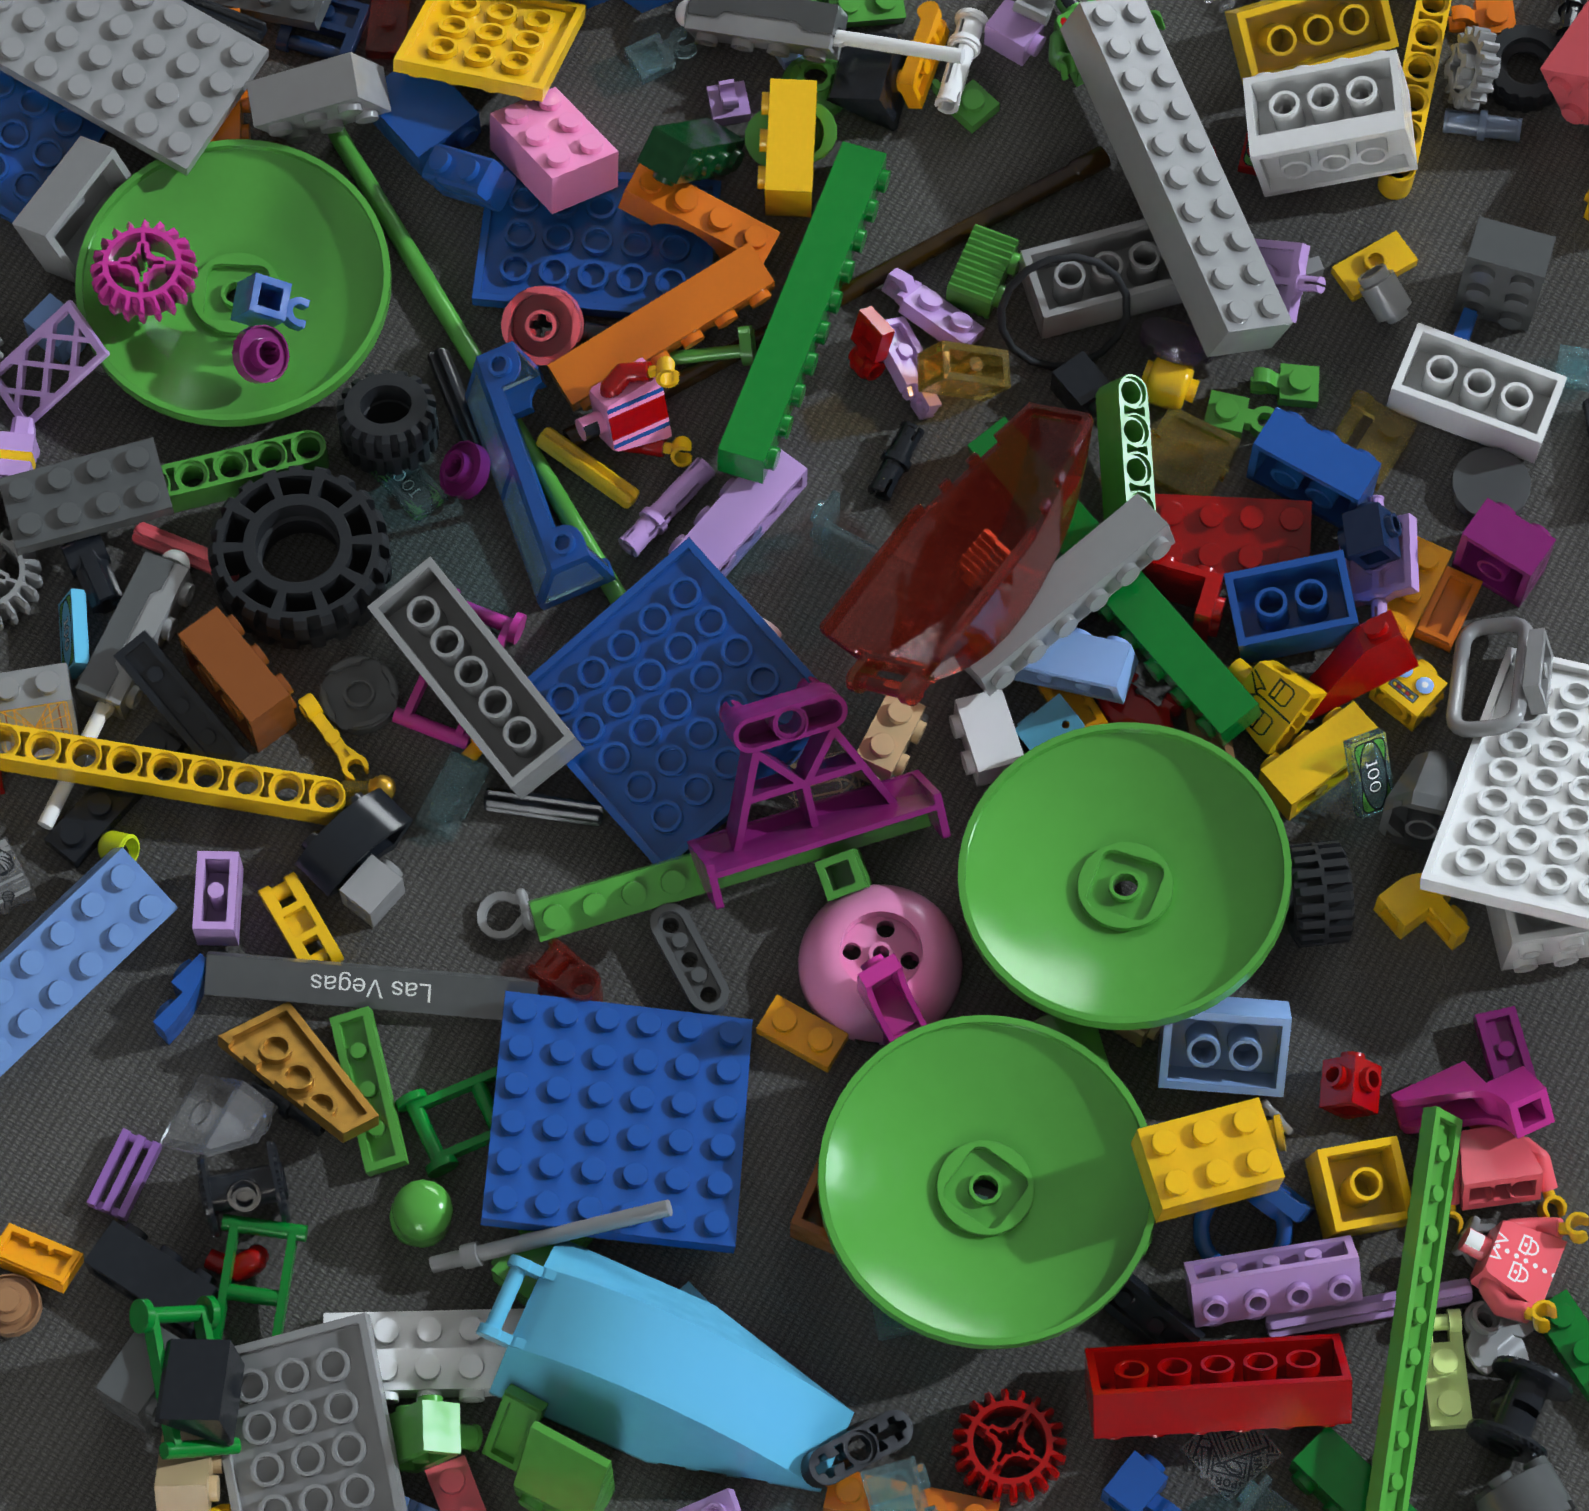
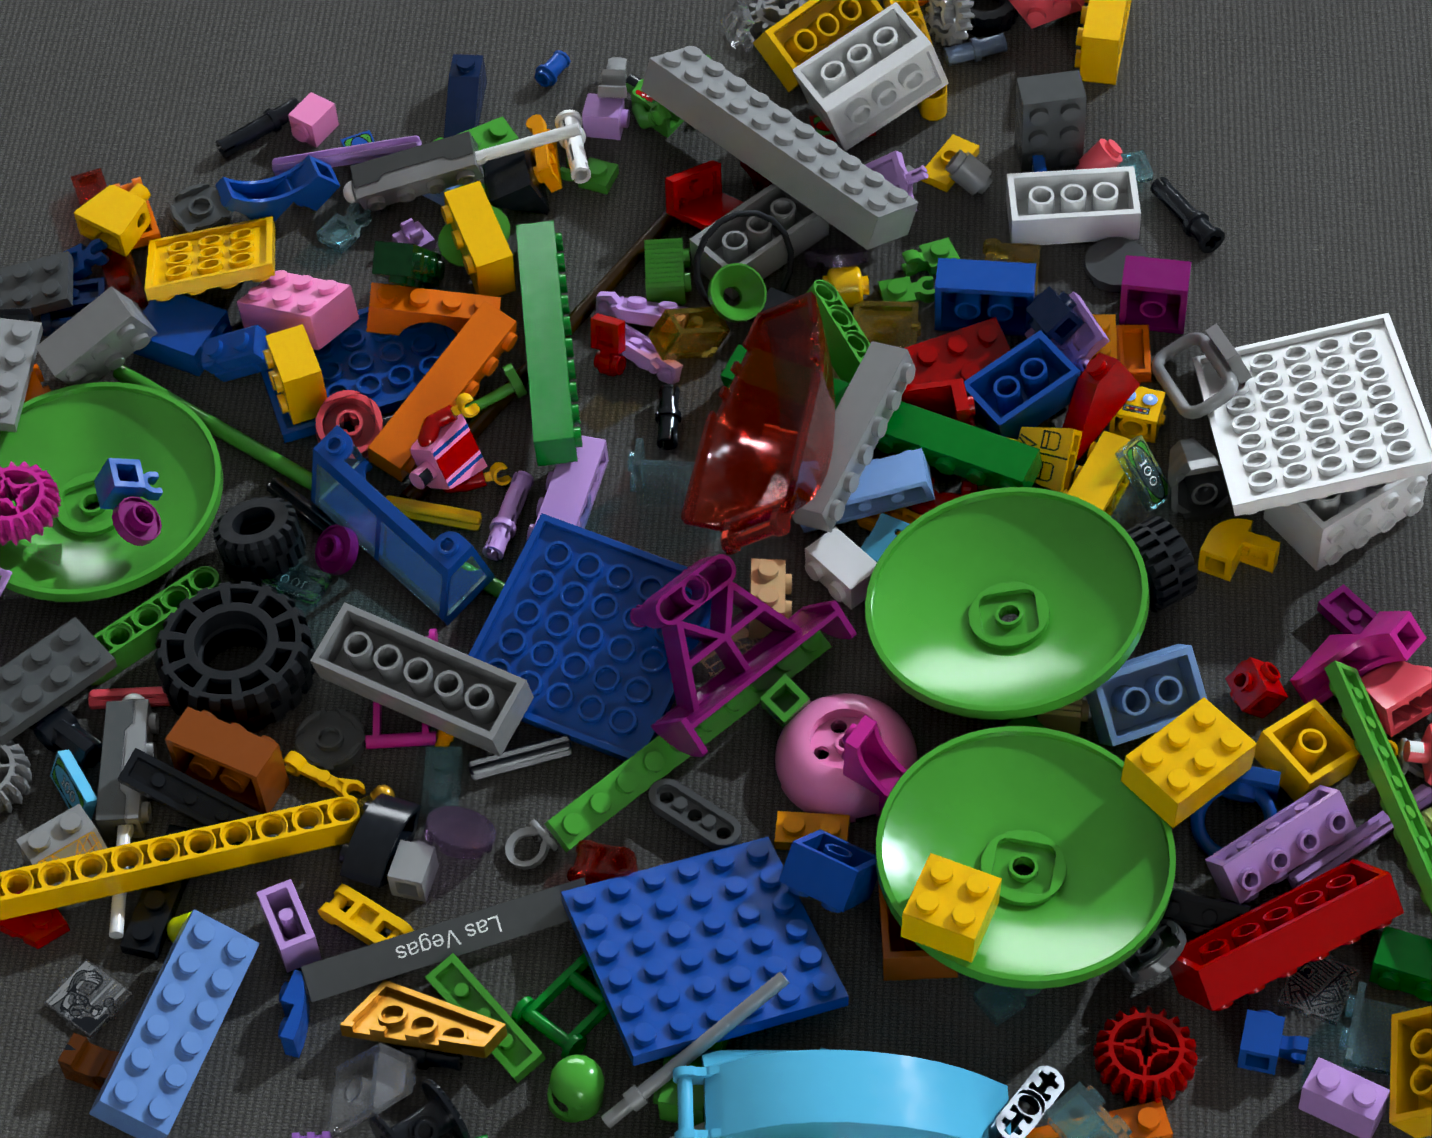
camera: 20 degrees left, 15 degrees down
none -> yellow brick [263,324,327,425]
none -> clear purple tile [423,806,497,859]
none -> red bracket [665,160,744,231]
none -> bright green piece [708,263,767,323]
none -> blue brick [779,829,877,913]
none -> yellow brick [901,853,1002,963]
none -> coral brick [1076,139,1123,170]
none -> dark grey tile [1118,921,1187,983]

